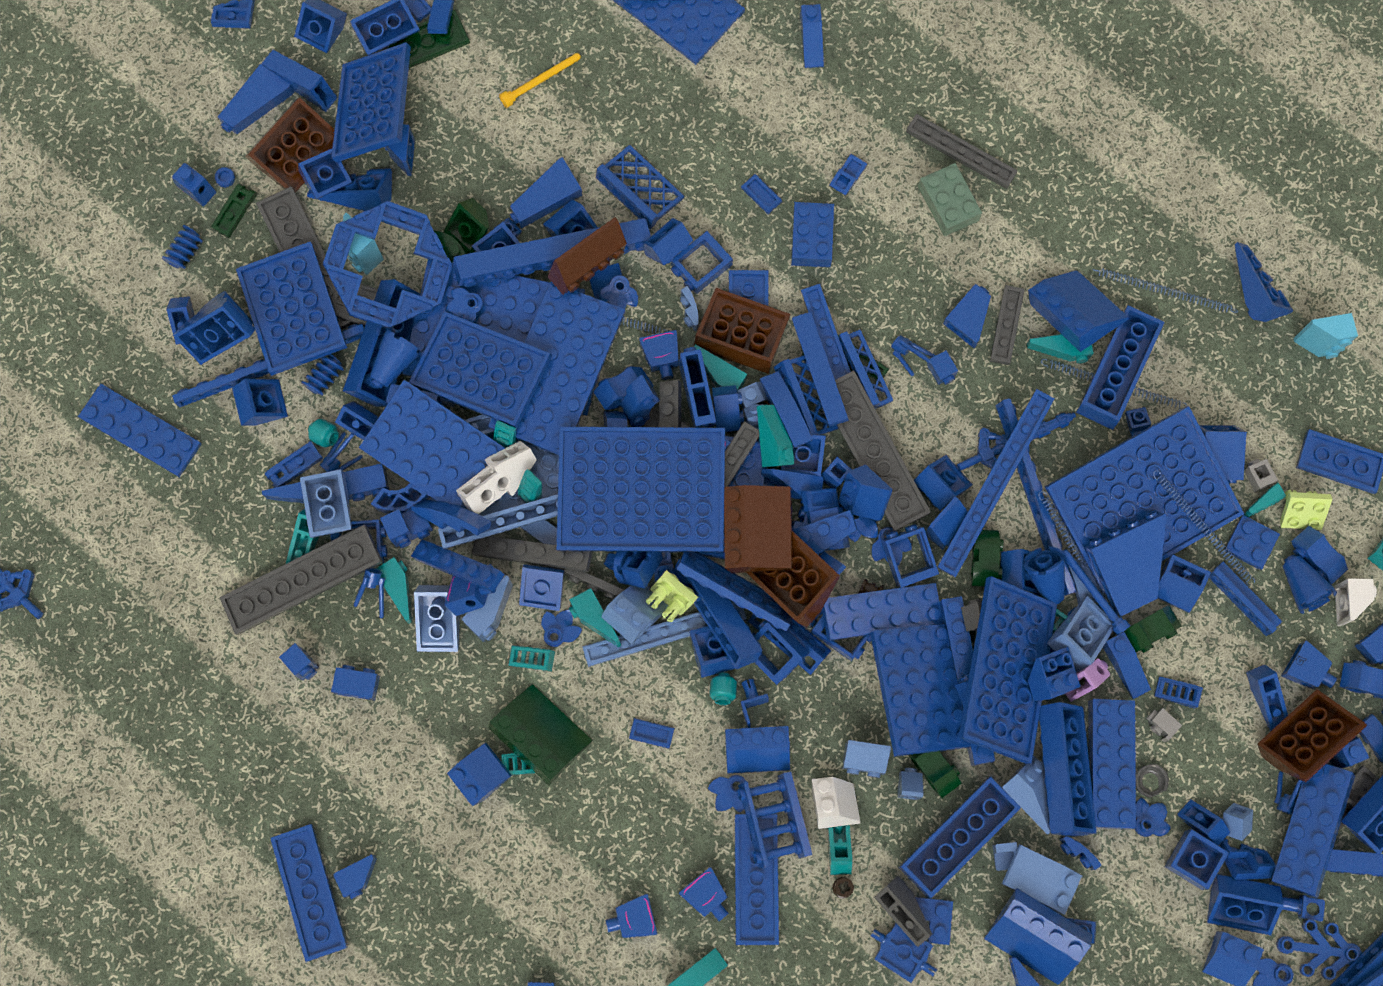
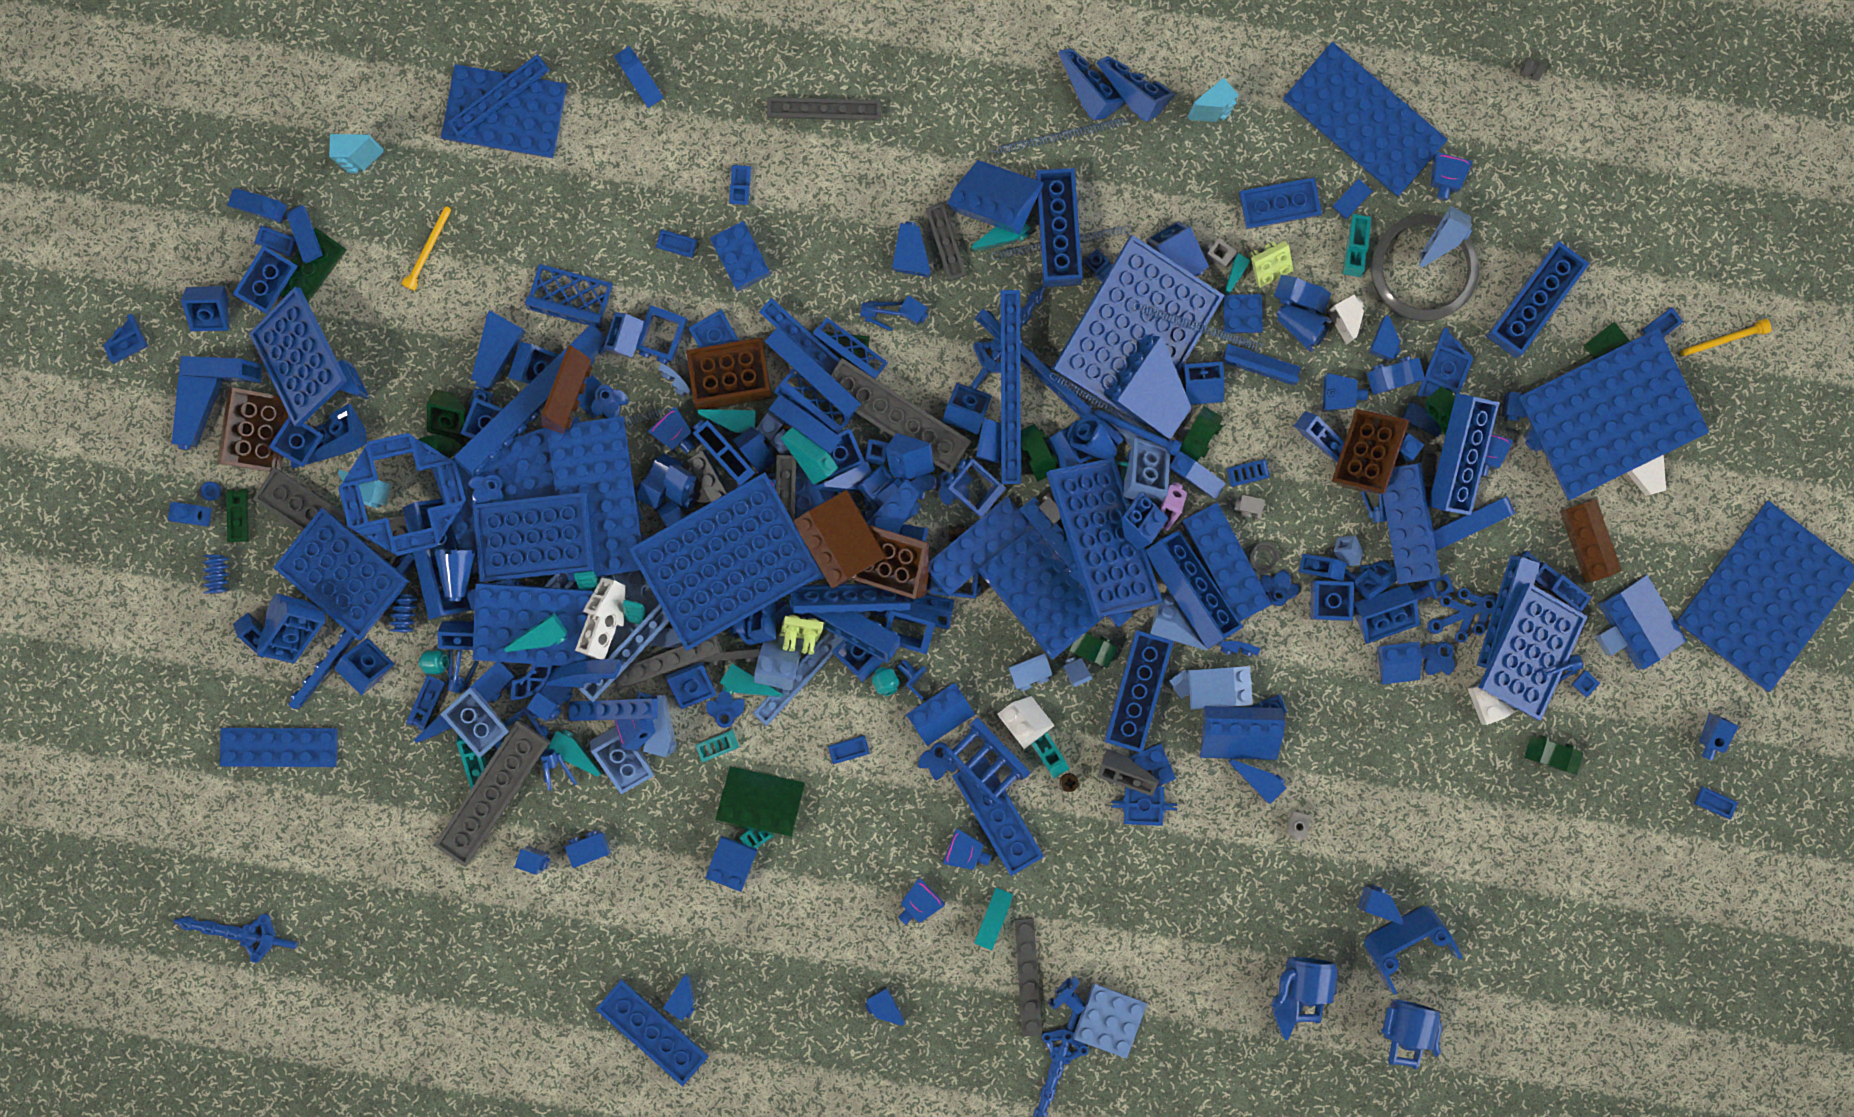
camera: 30 degrees left, 10 degrees up
sand green brick [918,163,982,237] -> none
none -> teal slope [504,613,568,652]
none -> blue wedge [1058,48,1126,120]

